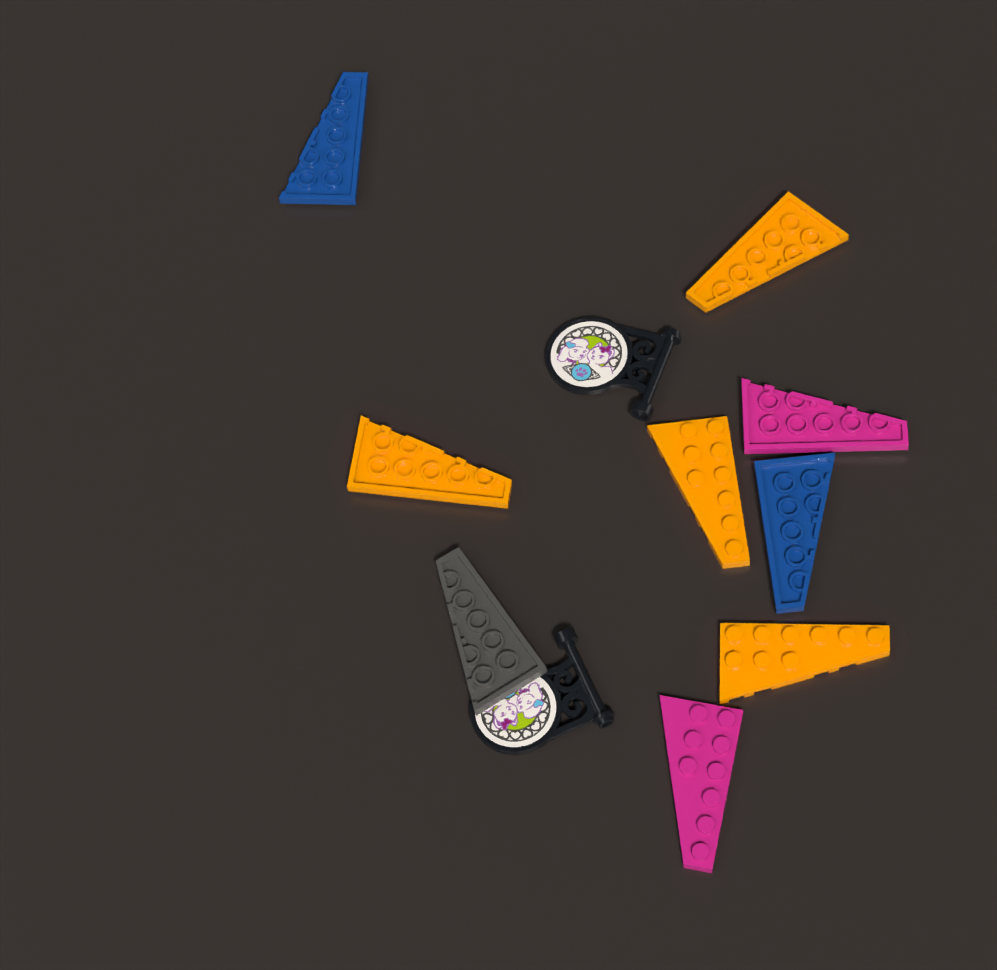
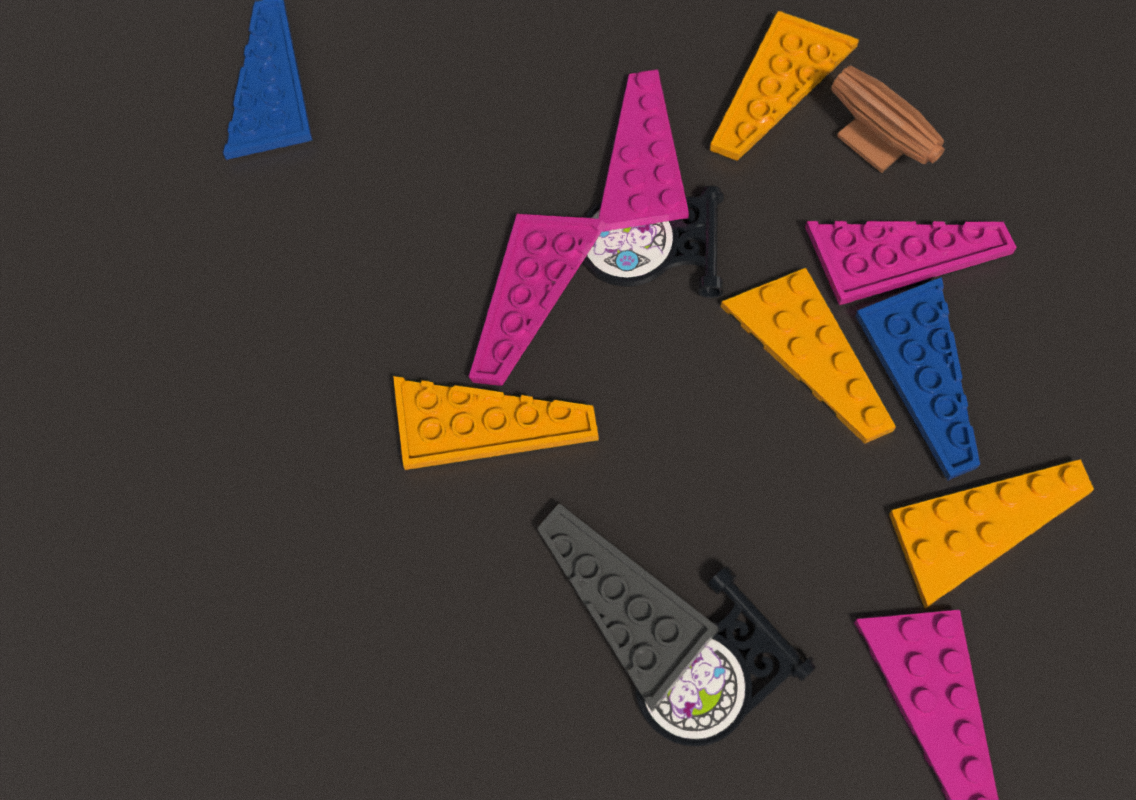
camera: 20 degrees left, 5 degrees up
none -> dark pink wing [469,214,606,386]
none -> dark pink wing [599,69,689,232]
none -> nougat plate [831,66,945,173]

